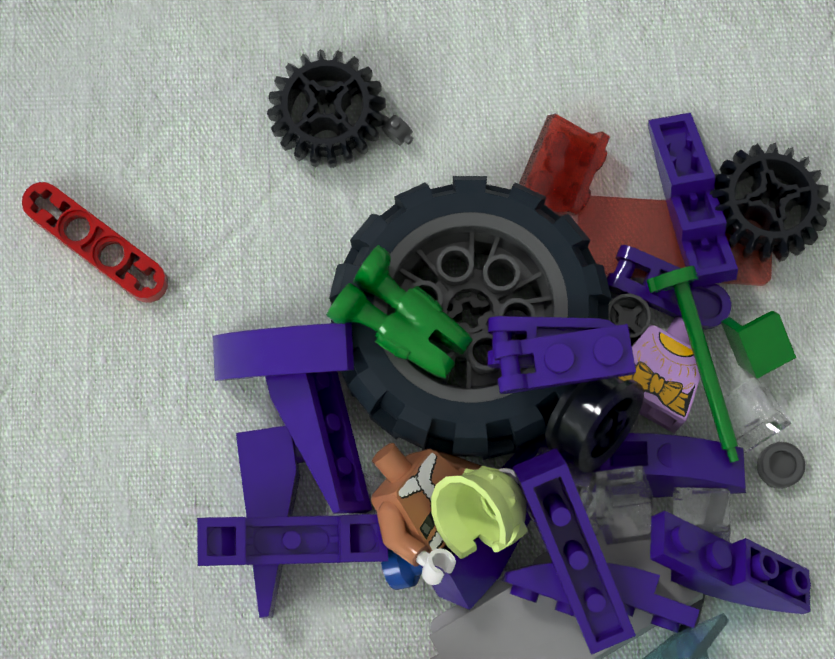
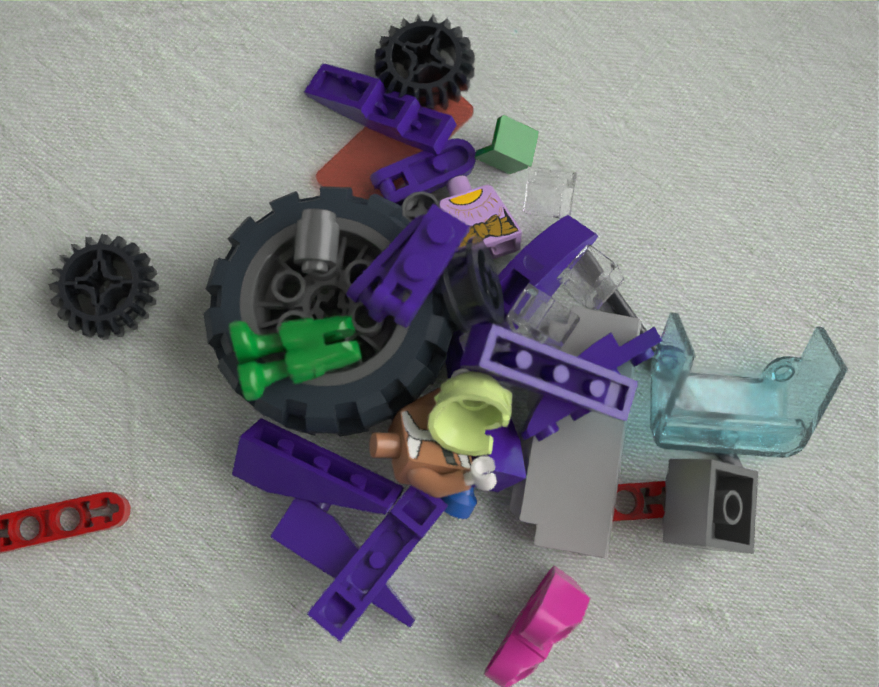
camera: 55 degrees left, 0 degrees up
dark purple slope [213,322,354,381] -> none
dark grey piece [382,115,414,146] -> none
clear red bracket [519,113,610,217] -> none
green piece [646,266,739,463] -> none
dark purple slope [650,511,811,614] -> none
dark grey tile [757,442,805,489] -> none
none -> dark grey brick [294,209,339,275]

